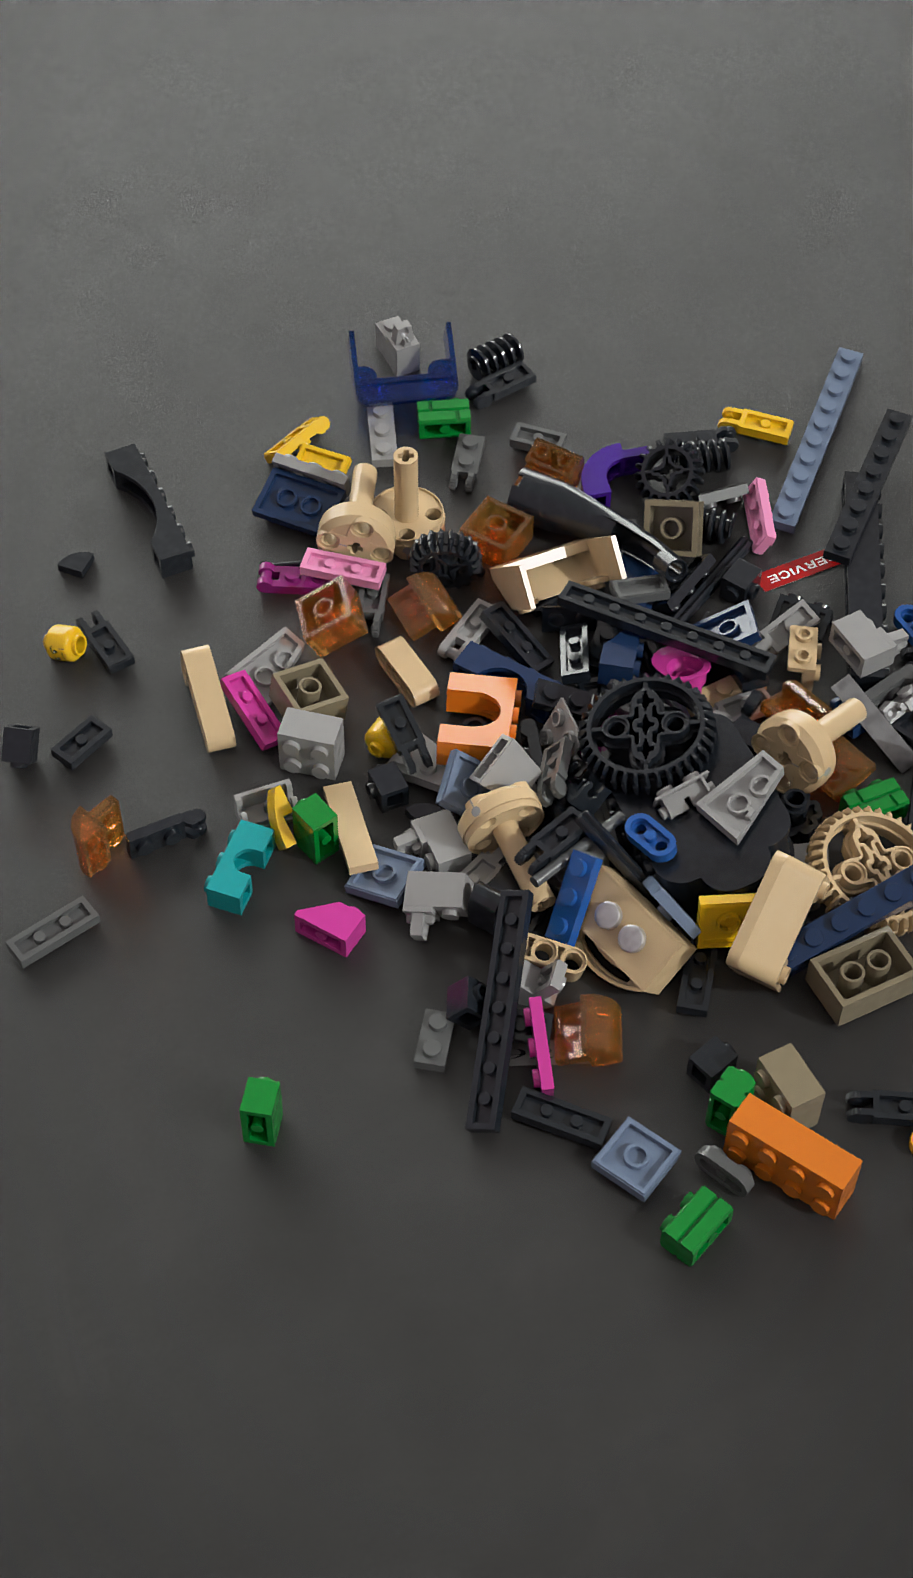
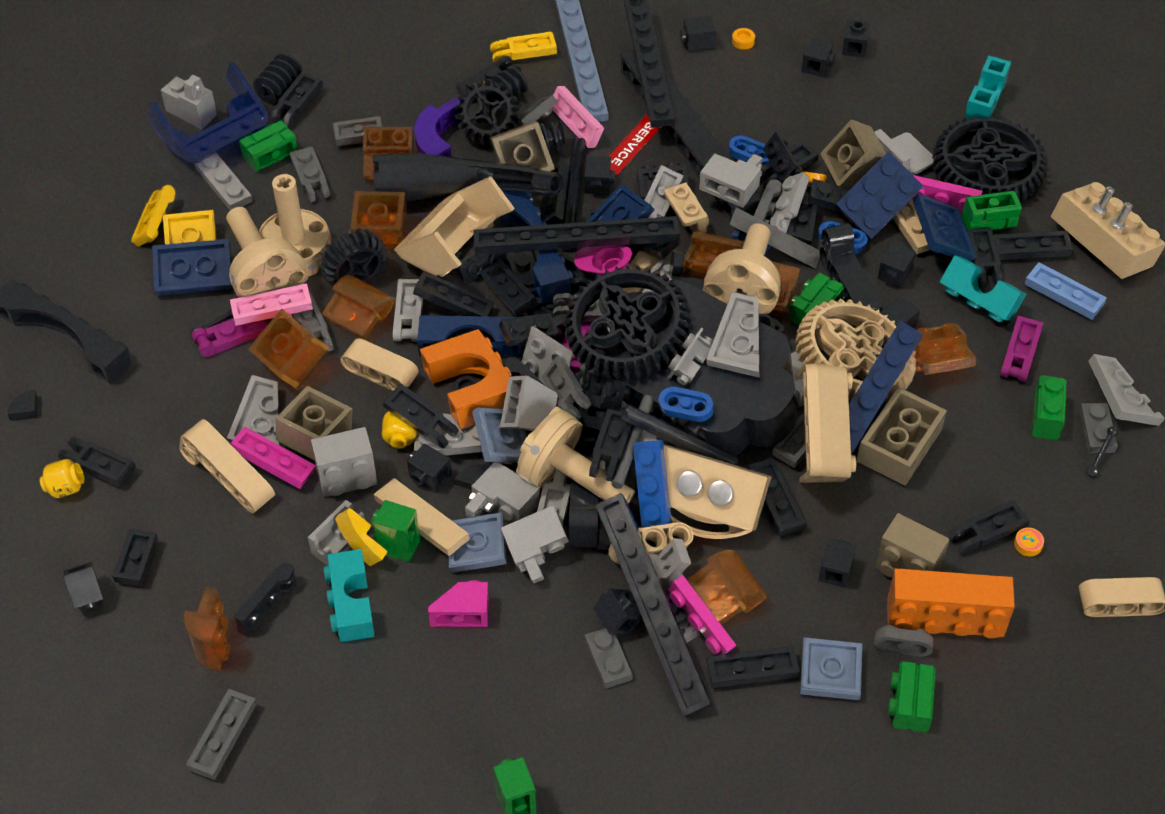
camera: 30 degrees left, 0 degrees up
light grey plate [272,453,351,498] -> none
dark grey tile [609,574,671,604] -> none
sand blue plate [642,875,701,939] -> none
yellow plate [696,893,756,949] -> none
green brick [705,1066,756,1137] -> none

